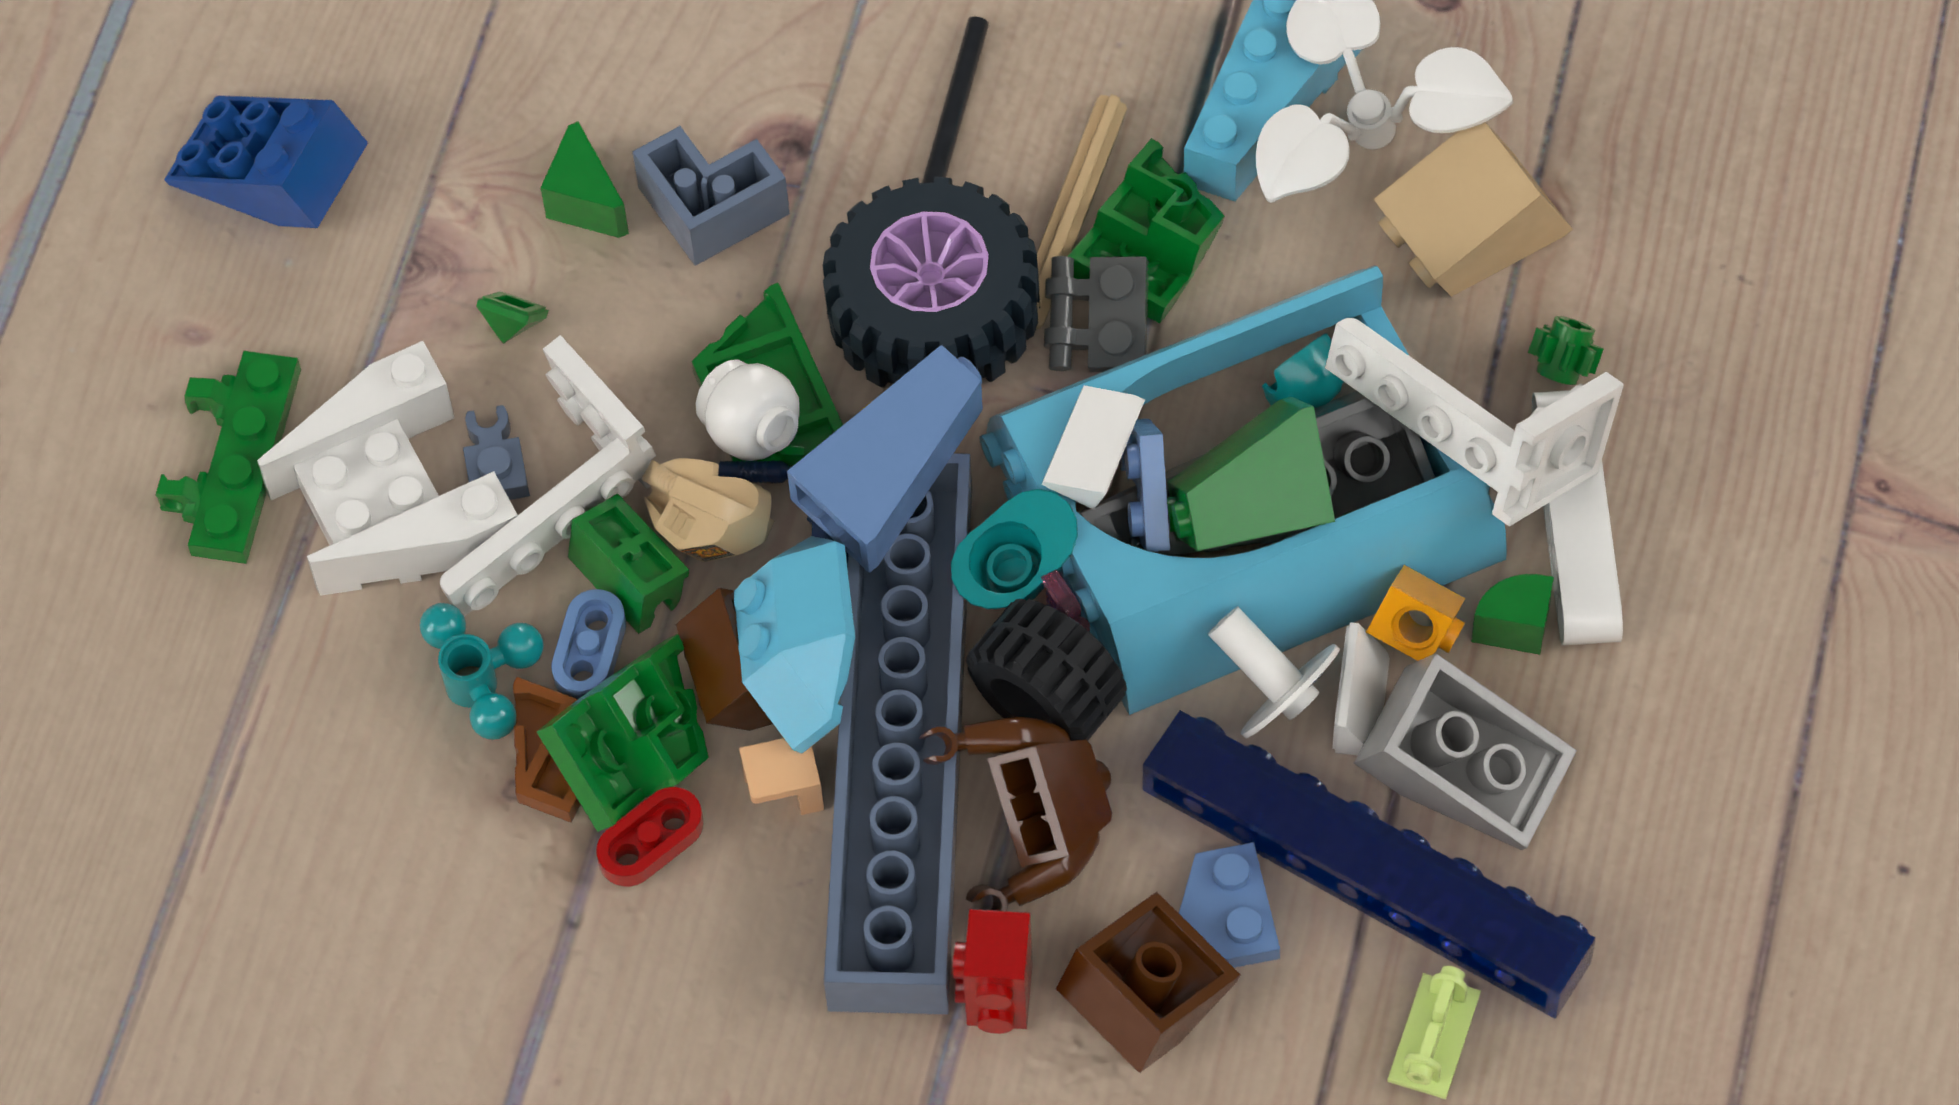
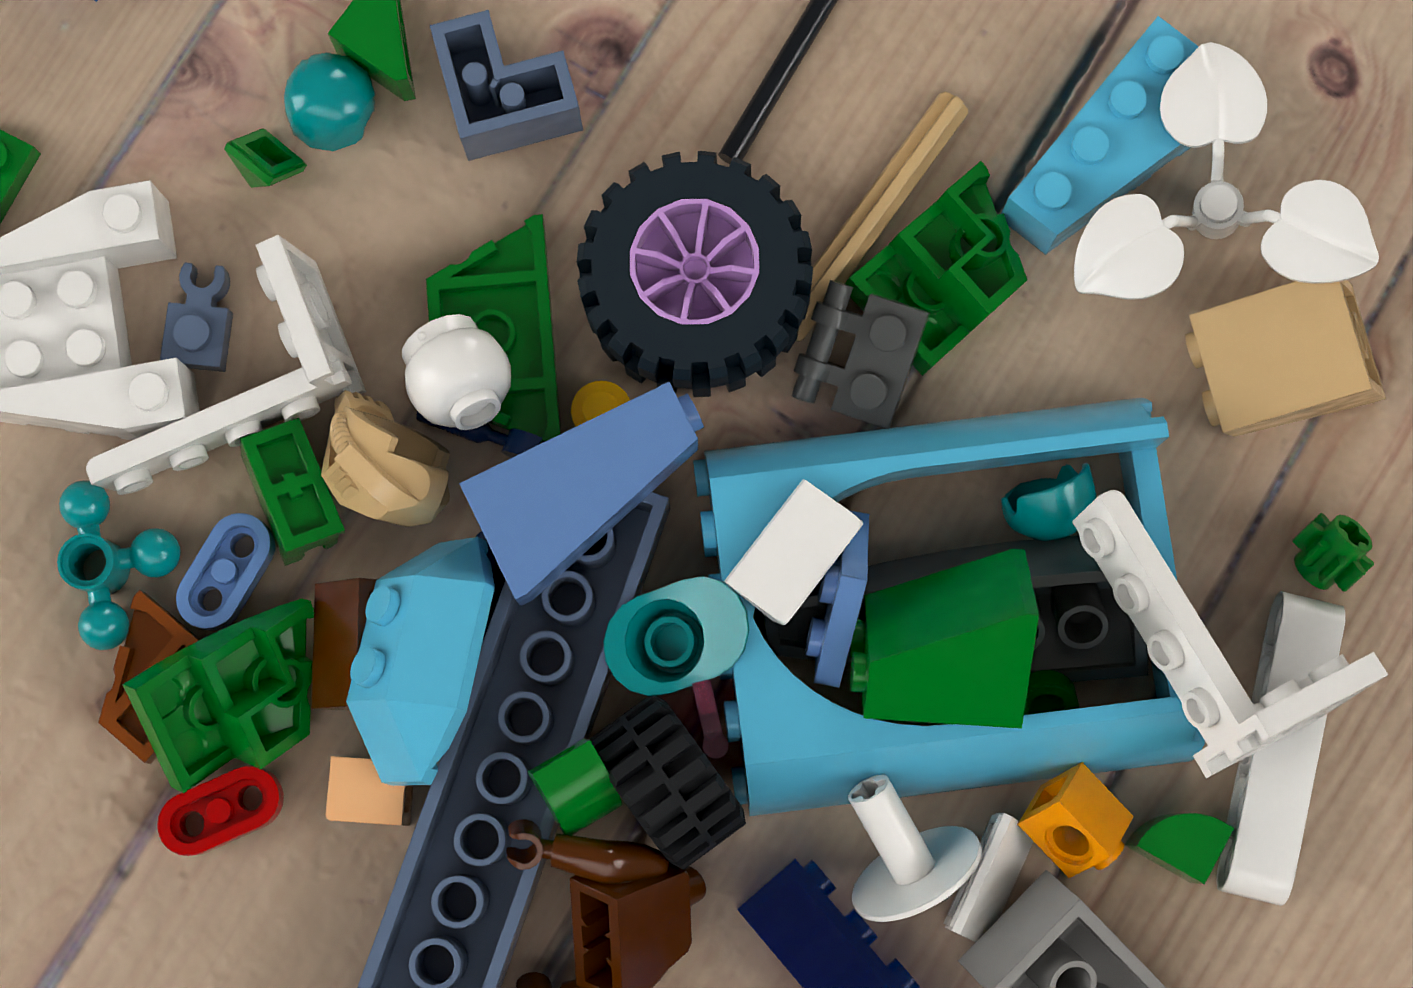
camera: 15 degrees right, 20 degrees up
none -> teal hair [284,52,375,151]
none -> green brick [528,739,623,835]

